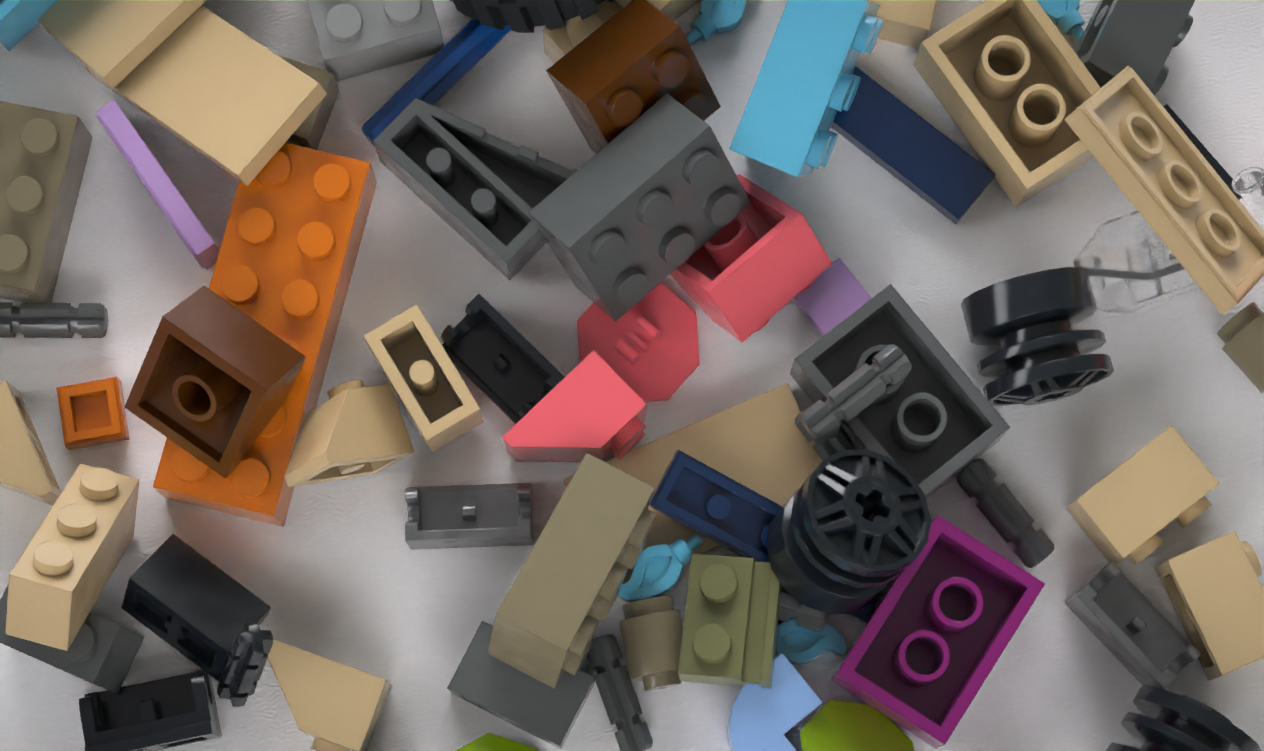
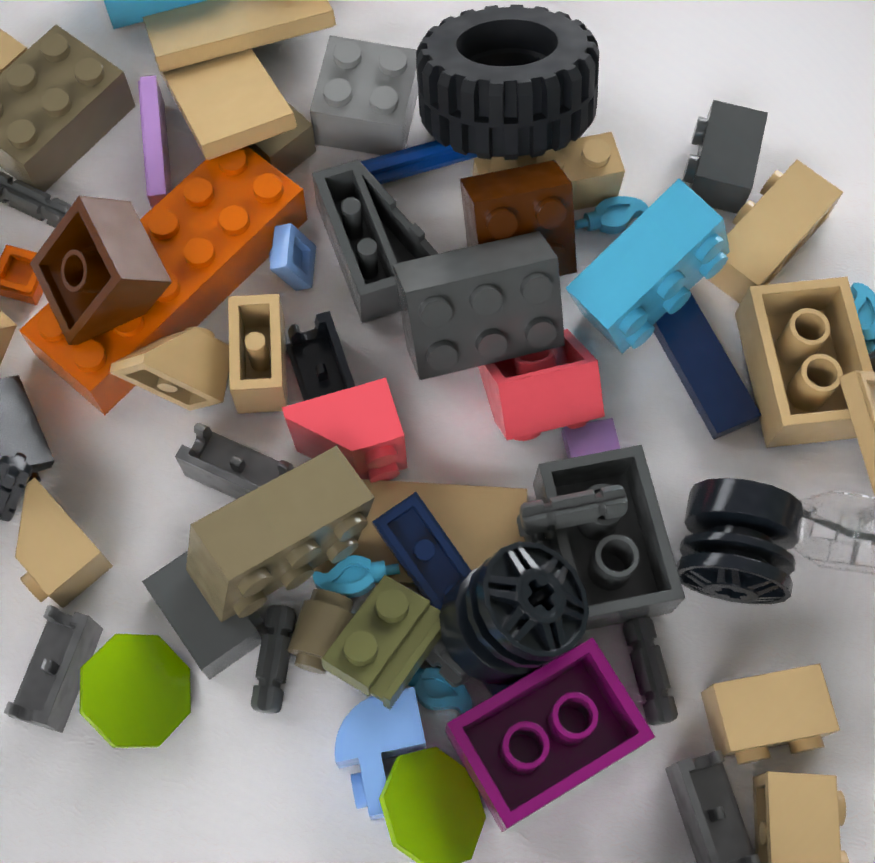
camera: 25 degrees right, 10 degrees down
coral piece [577,282,700,402] -> none
none -> light blue plate [269,223,316,291]

